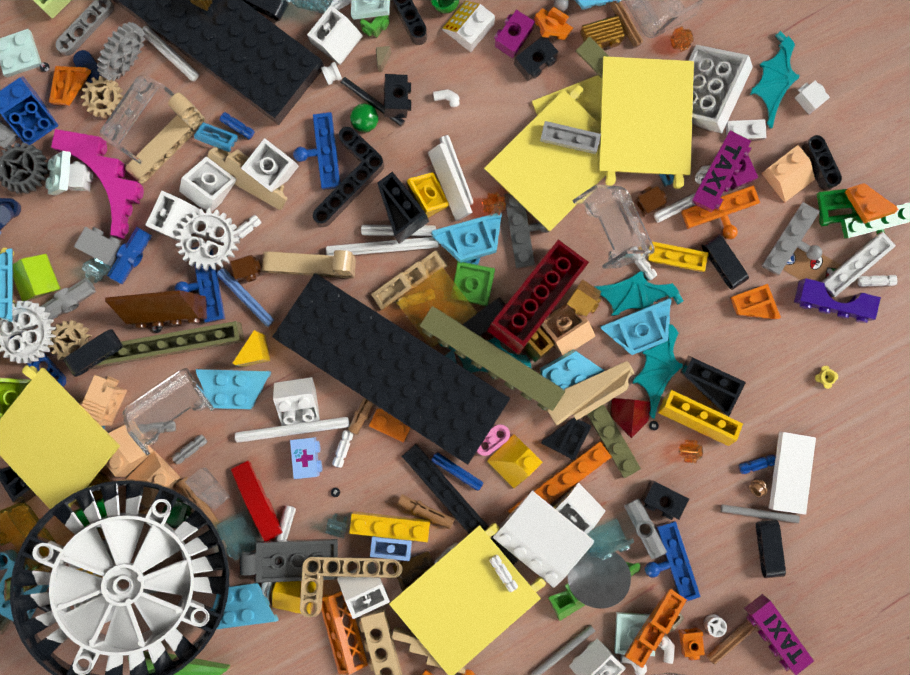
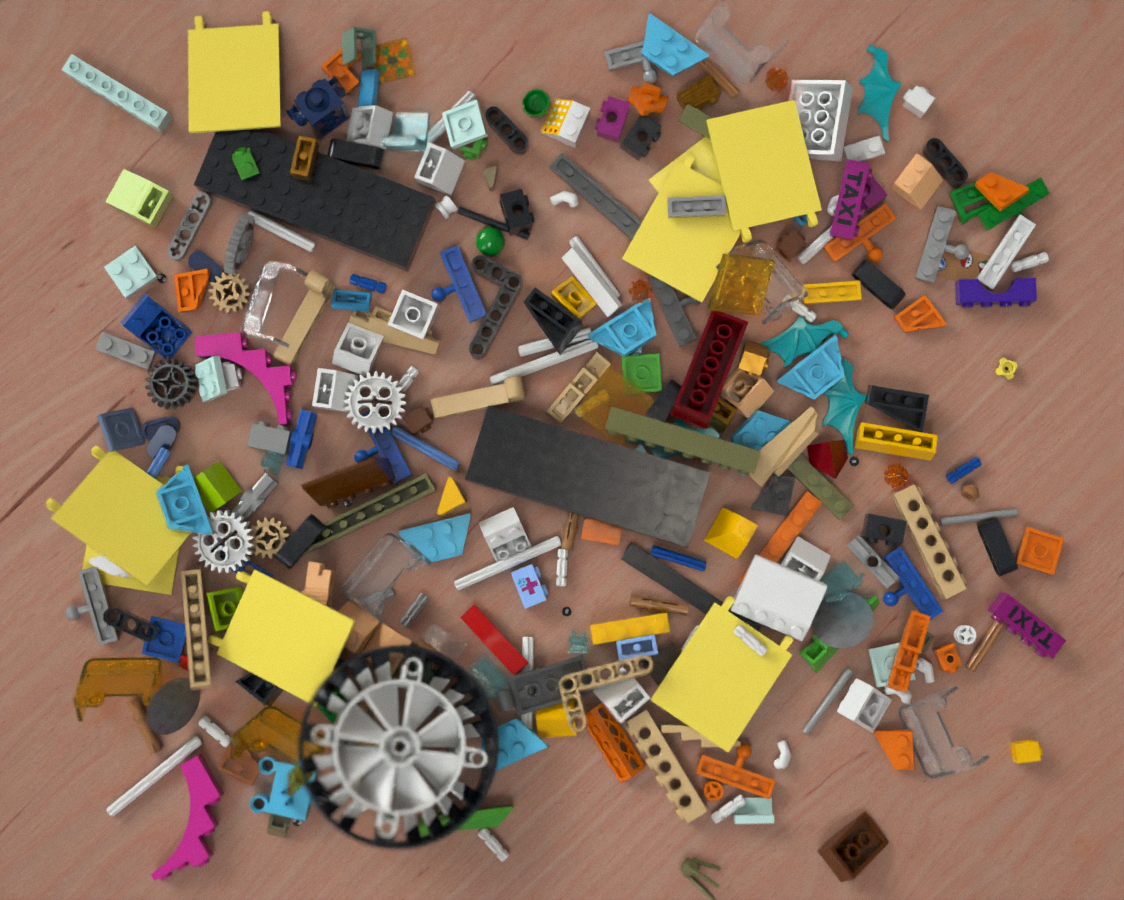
camera: 15 degrees left, 0 degrees up
bright pink plate [477,424,510,456] -> none
white tile [769,432,816,515] -> none
none -> dark grey plate [550,153,642,240]
none -> clear yellow plate [707,253,775,316]
none -> tan brick [891,484,967,599]
none -> orange plate [1016,527,1065,575]

